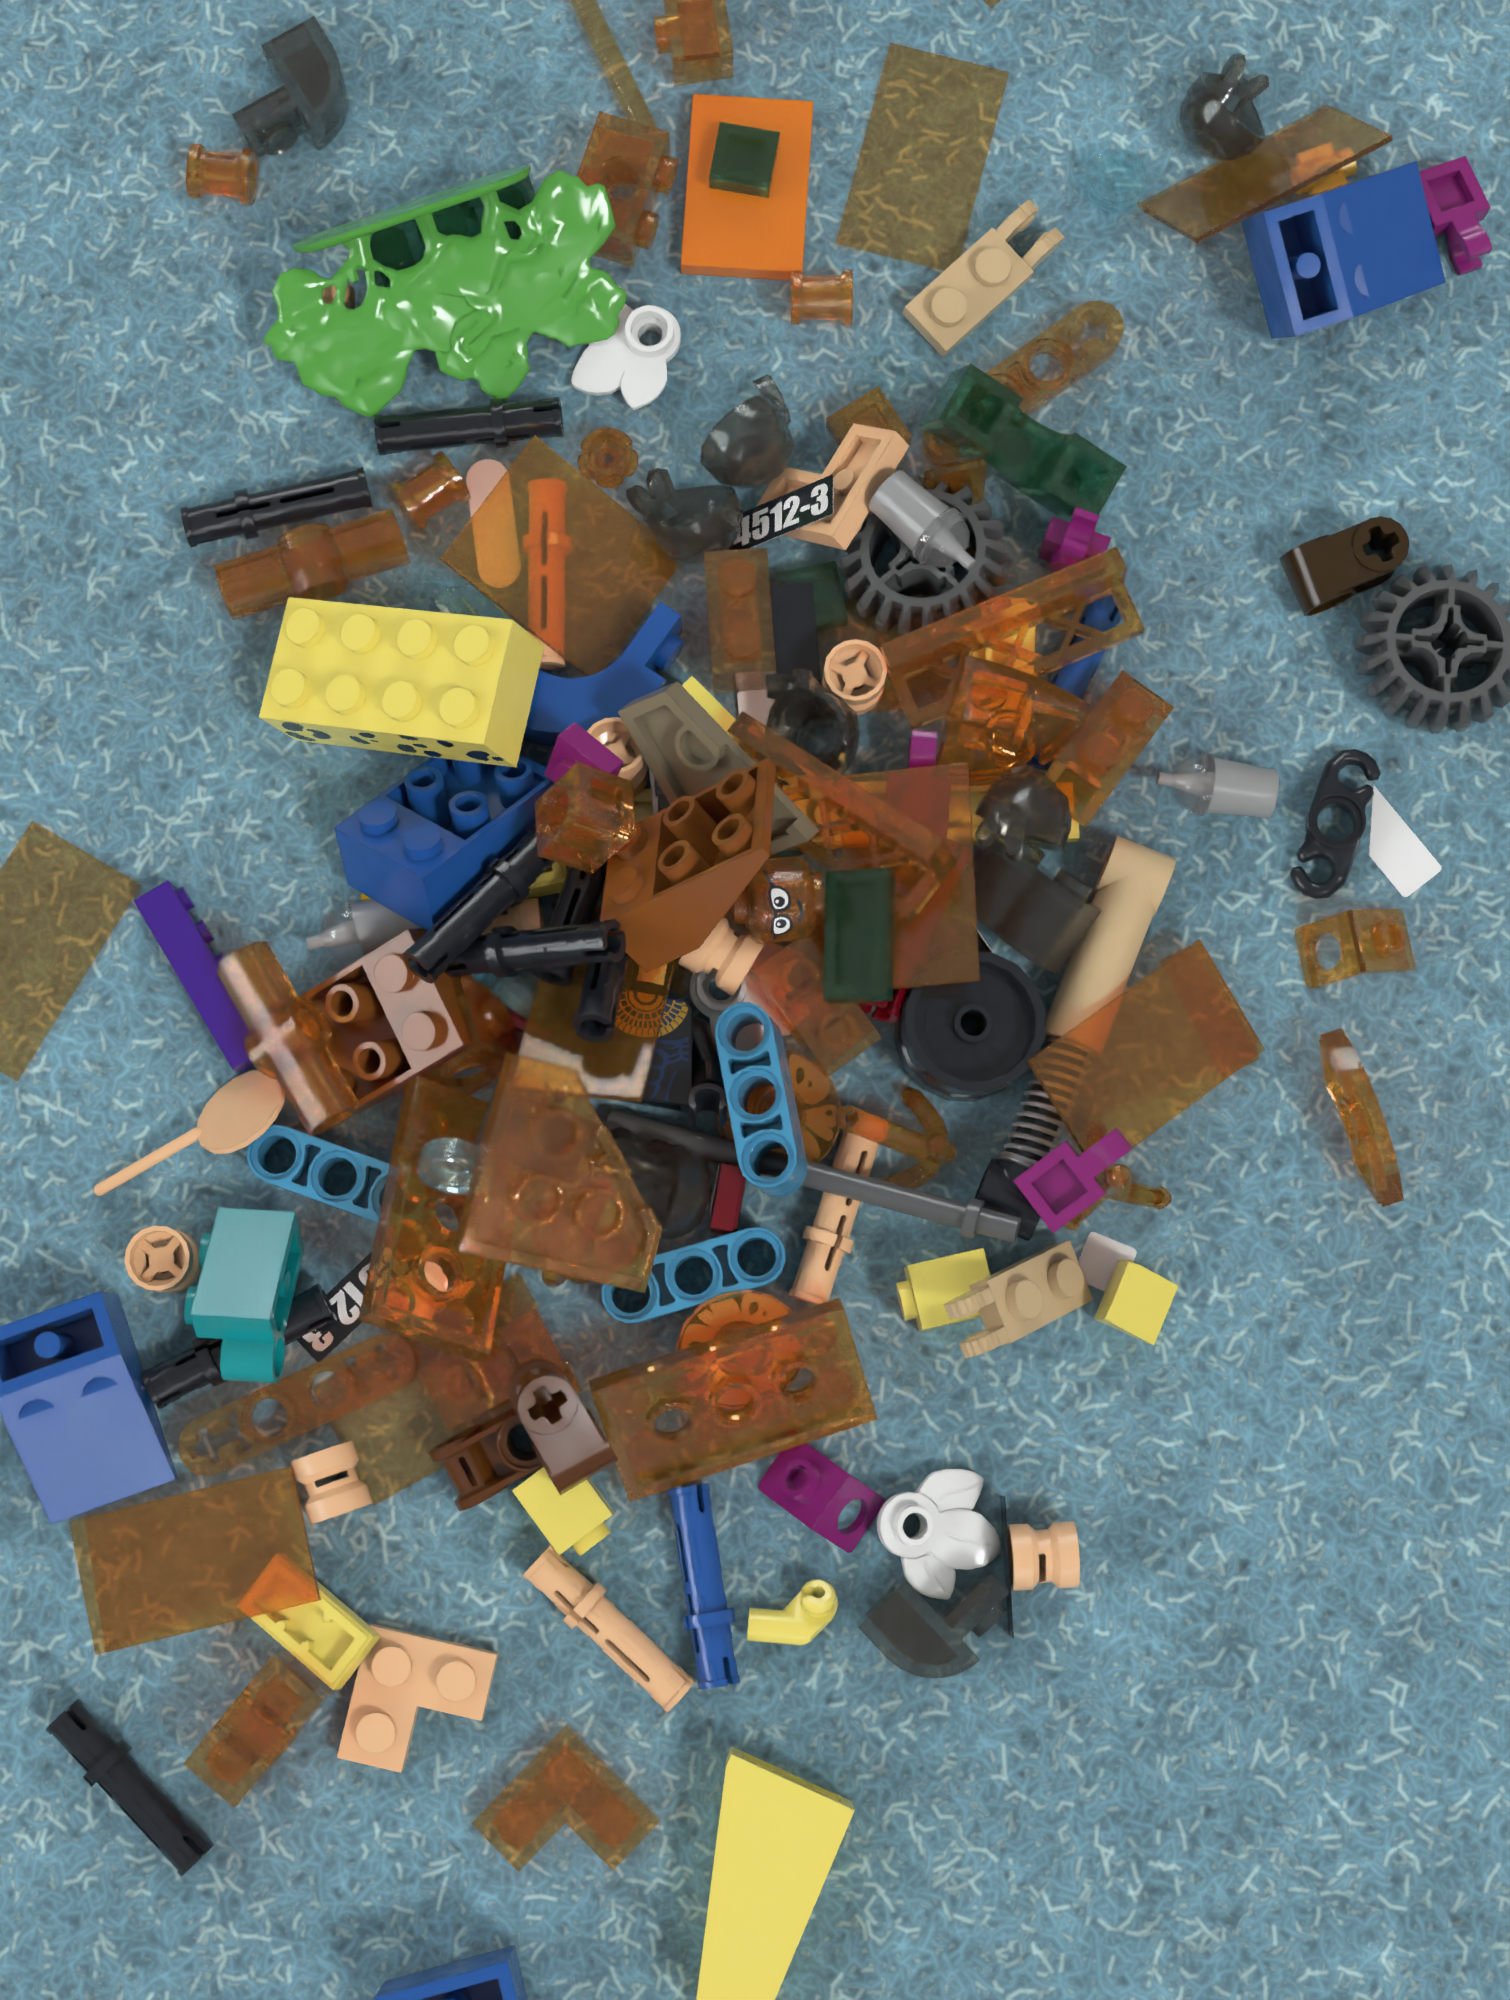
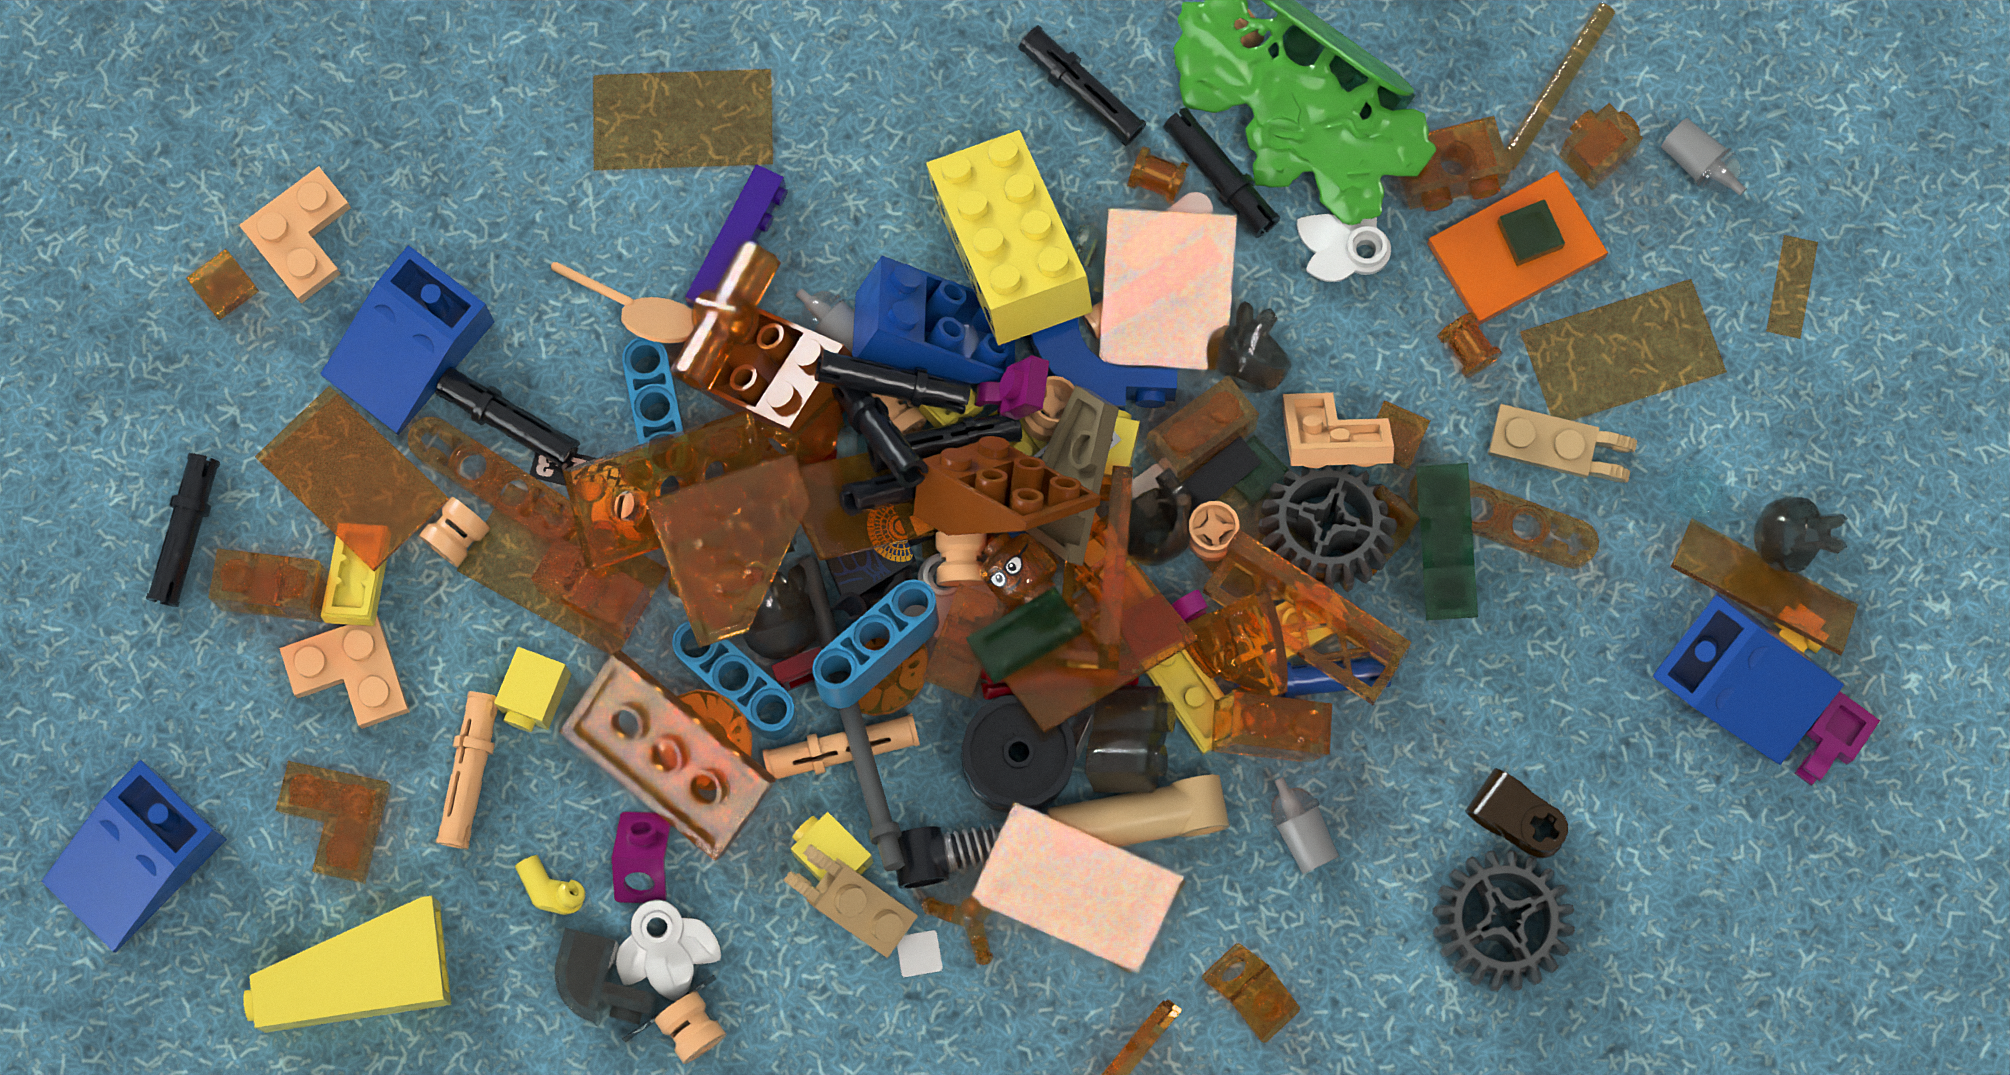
camera: 60 degrees right, 5 degrees down
light nougat wheel [124,1226,201,1294] -> none
teal hinge [184,1207,304,1384] -> none
clear orange piece [214,508,411,620] -> none
clear light blue tile [417,1138,487,1195] -> none
reddish brown piece [428,1404,543,1511] -> none
reddish brown piece [507,1359,618,1495] -> none
clear orange brick [535,762,636,874] -> none
clear orange plate [577,428,638,488] -> none
blue pin [668,1483,740,1689] -> none
clear smoke piece [700,375,795,489] -> none
sticker [729,474,833,557] -> none
clear orange piece [835,1086,958,1189] -> none
light grey piece [869,470,976,570] -> none
clear smoke piece [975,771,1072,861] -> none
magenta plate [1013,1127,1133,1233] -> none
magenta plate [1038,507,1111,579] -> none
light yellow slope [1094,1259,1178,1345] -> none
black piece [1290,749,1381,899] -> none
white sticker [1363,779,1442,897] -> none

